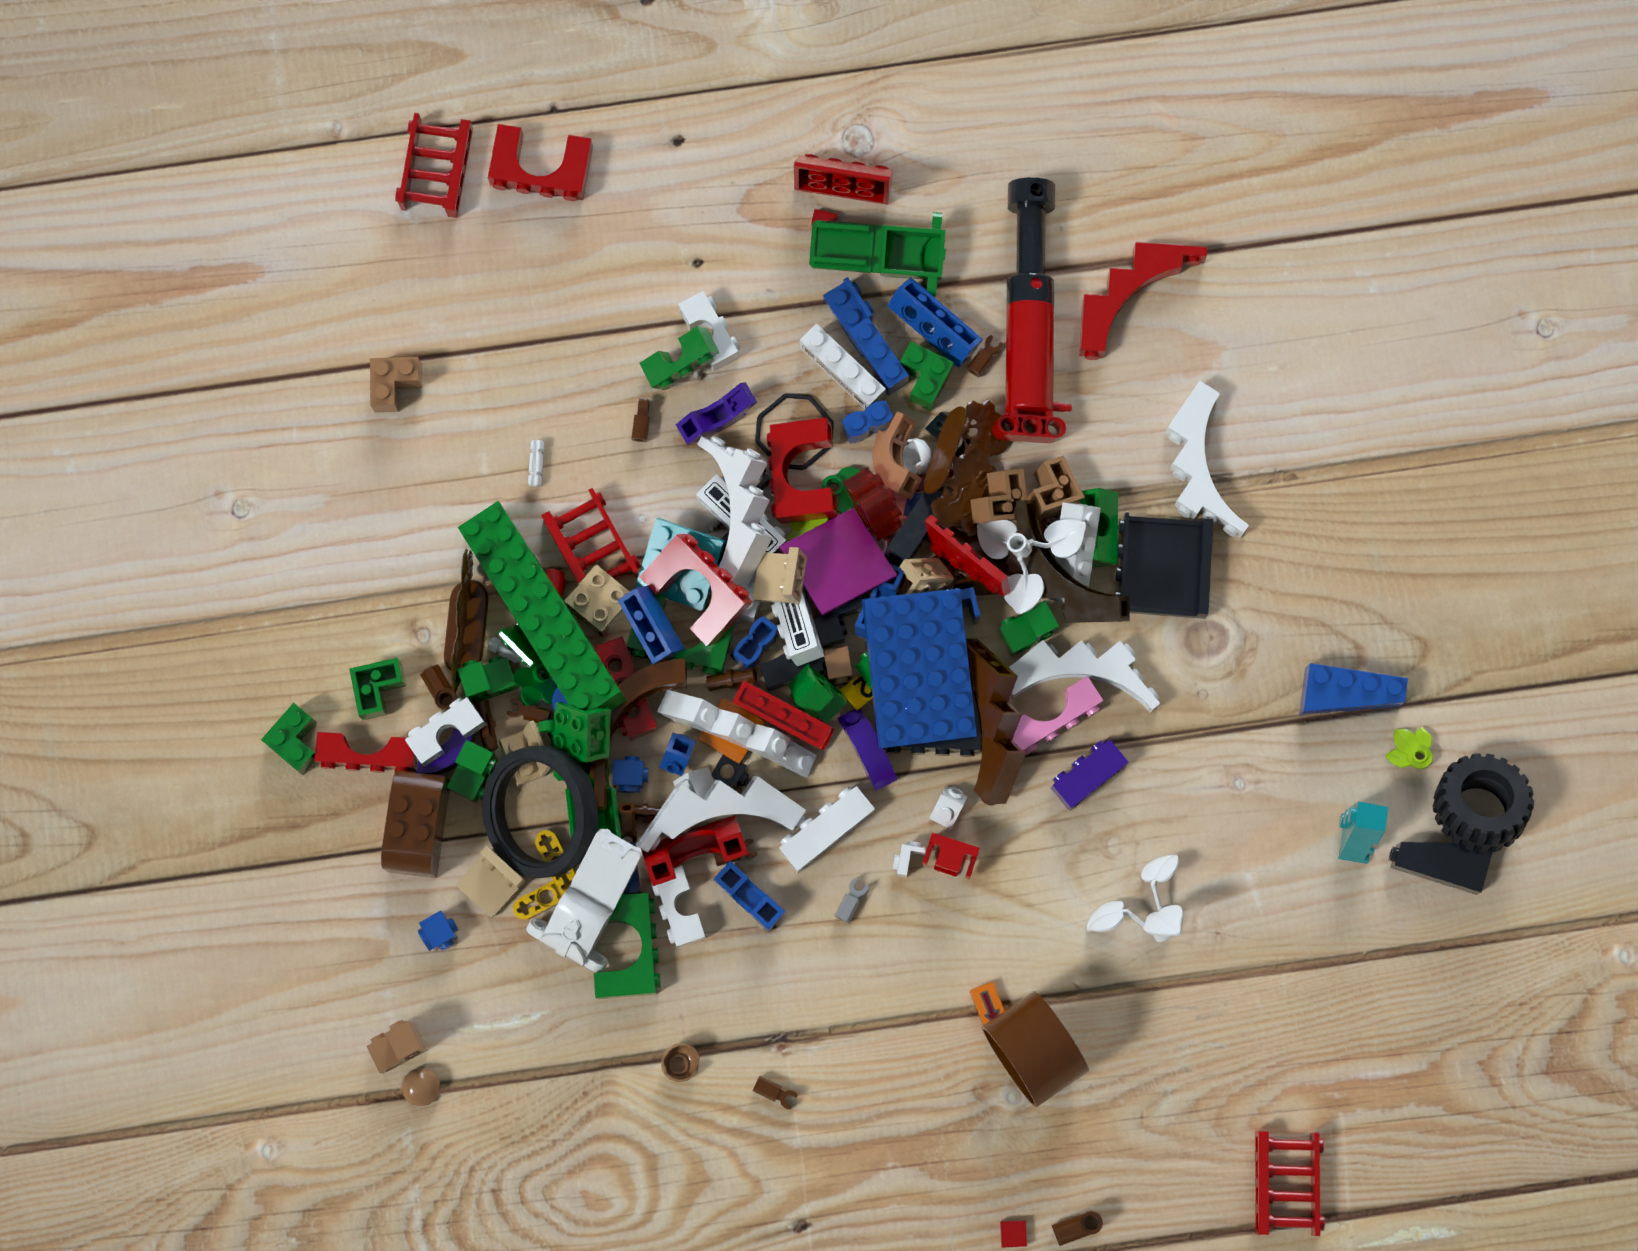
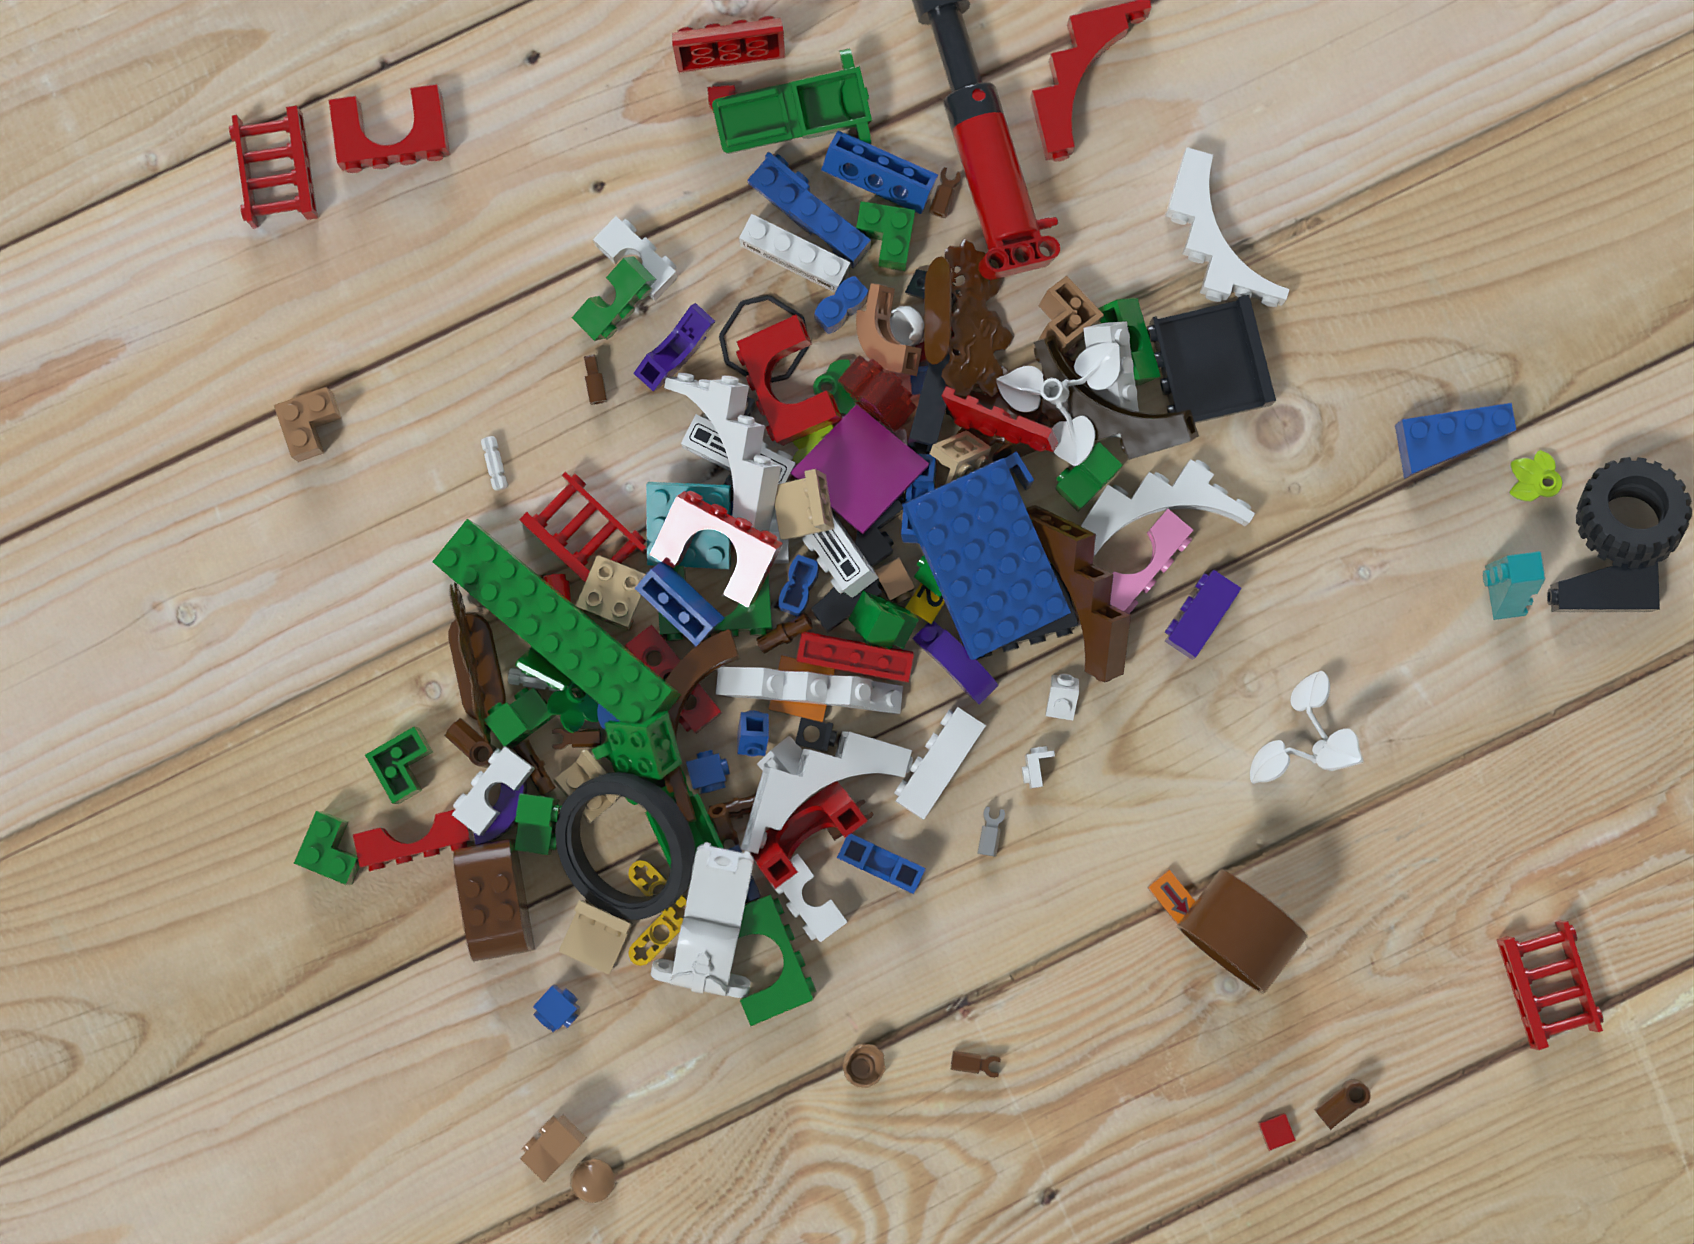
camera: 20 degrees left, 5 degrees up
red panel [922,832,980,880] -> none
medium nougat brick [970,468,1027,524] -> none

